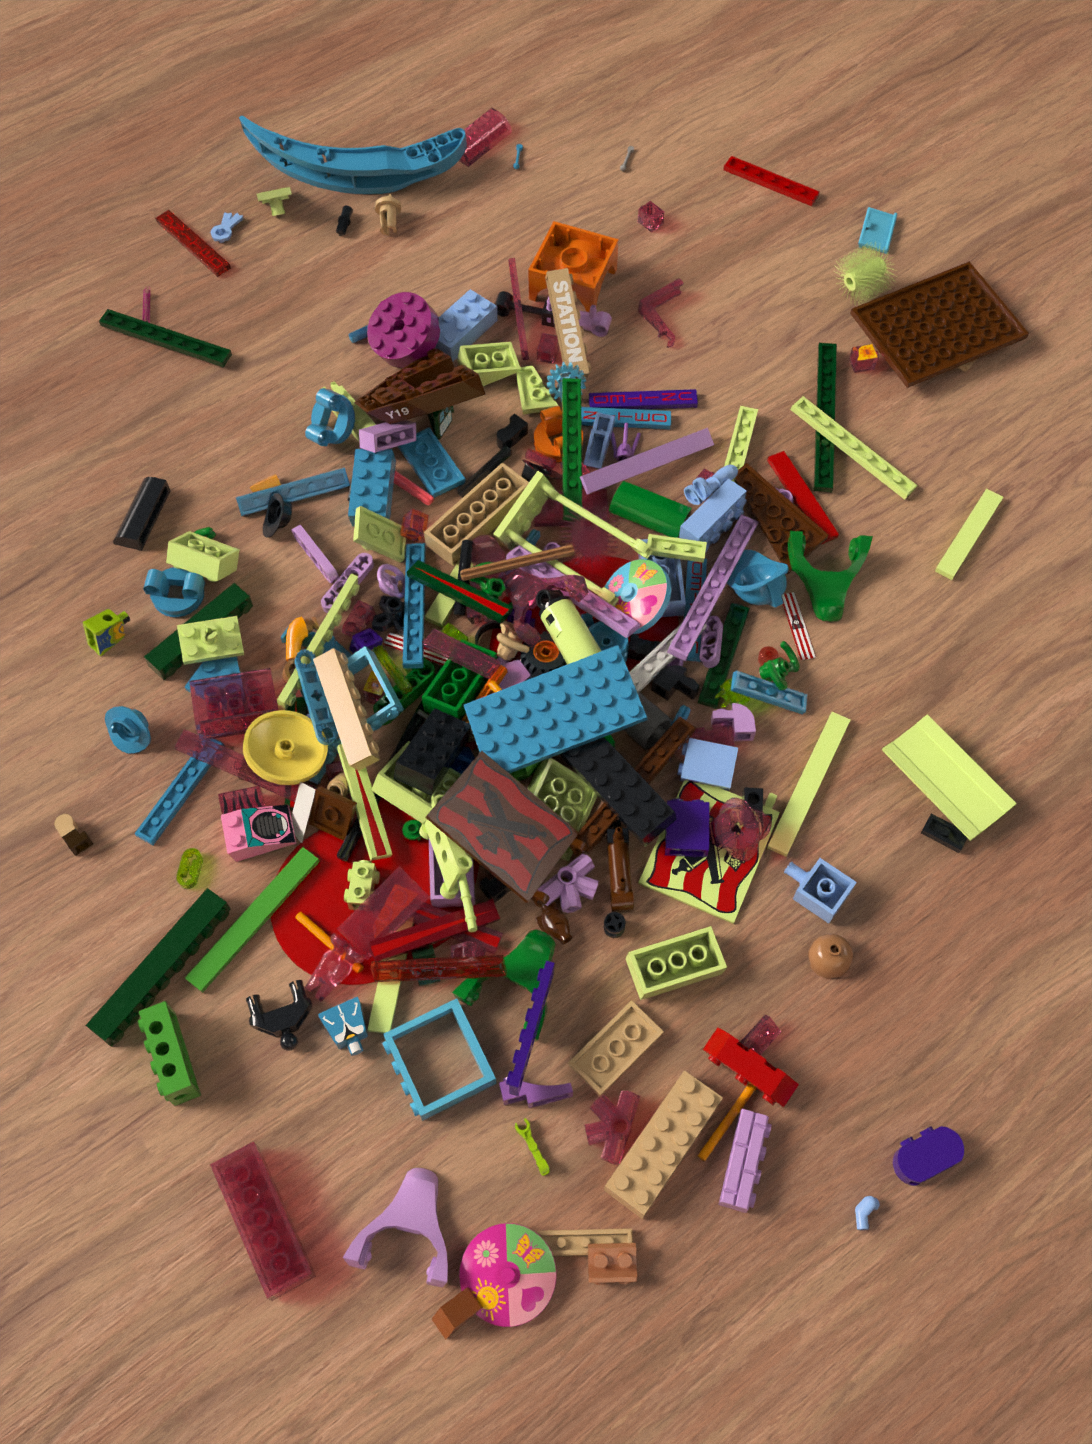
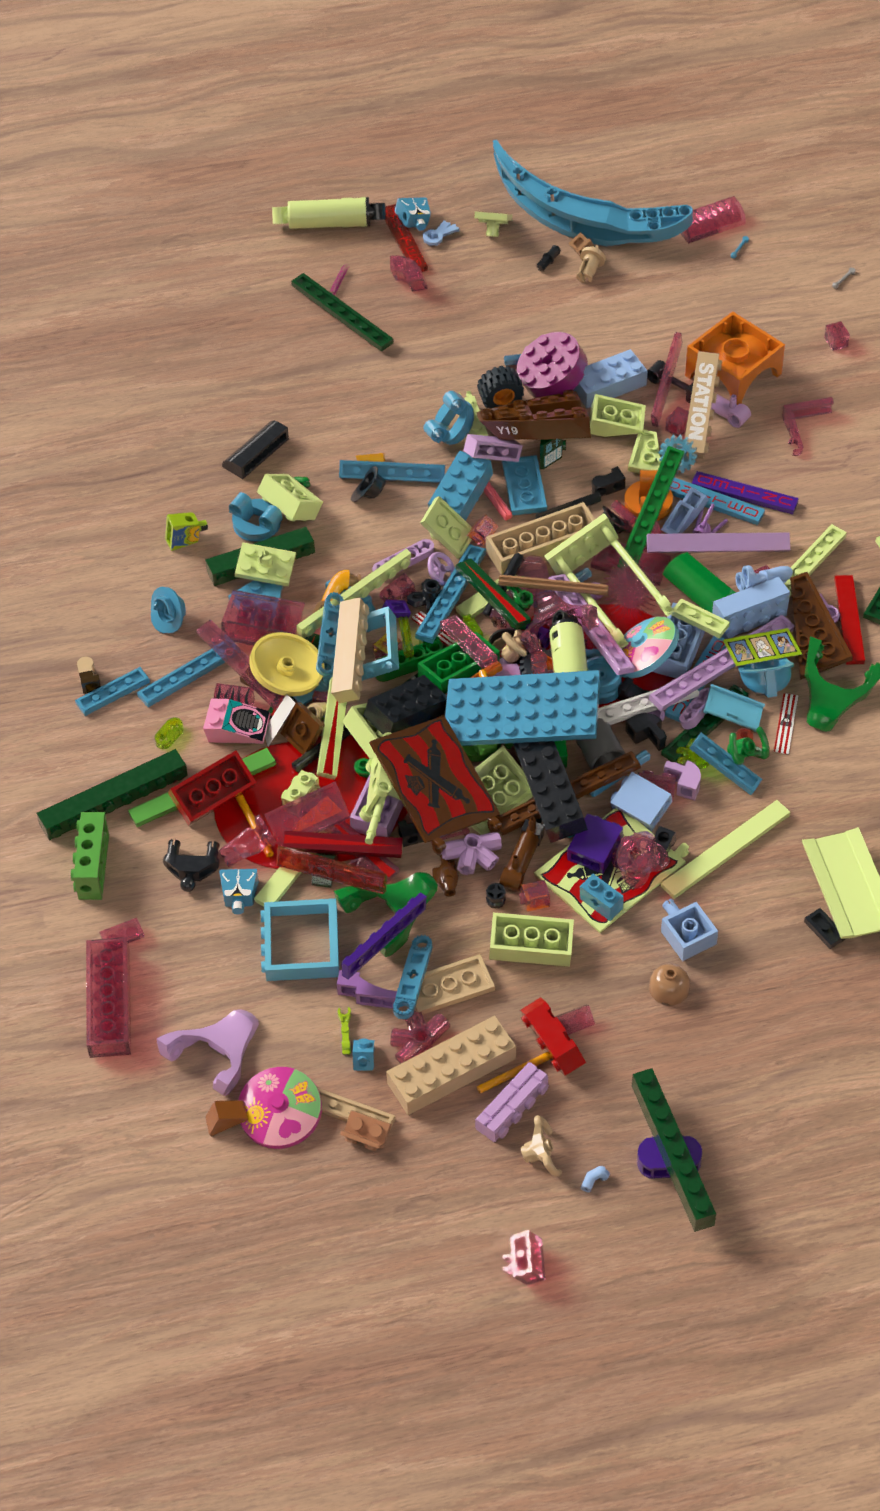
camera: 25 degrees right, 10 degrees down
lavender beam [291,525,339,583] -> none
none -> dark azure tile [75,667,150,716]
none -> clear pink plate [99,917,145,951]
none -> red brick [168,750,257,826]
none -> yellowish green piece [272,197,386,229]
none -> dark azure bracket [352,1038,375,1071]
none -> clear pink brick [390,255,428,292]
none -> dark azure piece [393,935,433,1019]
none -> dark azure torso [395,197,431,231]
none -> black wheel [477,366,524,409]
none -> clear pink brick [502,1230,546,1285]
none -> clear pink brick [519,880,550,912]
none -> tan piece [521,1115,562,1177]
none -> clear pink leg [531,651,554,674]
none -> medium nougat bracket [569,232,594,256]
none -> dark azure brick [580,874,624,921]
none -> dark green brick [632,1068,716,1232]
none -> medium azure door [703,684,765,732]
none -> sticker [723,628,802,666]

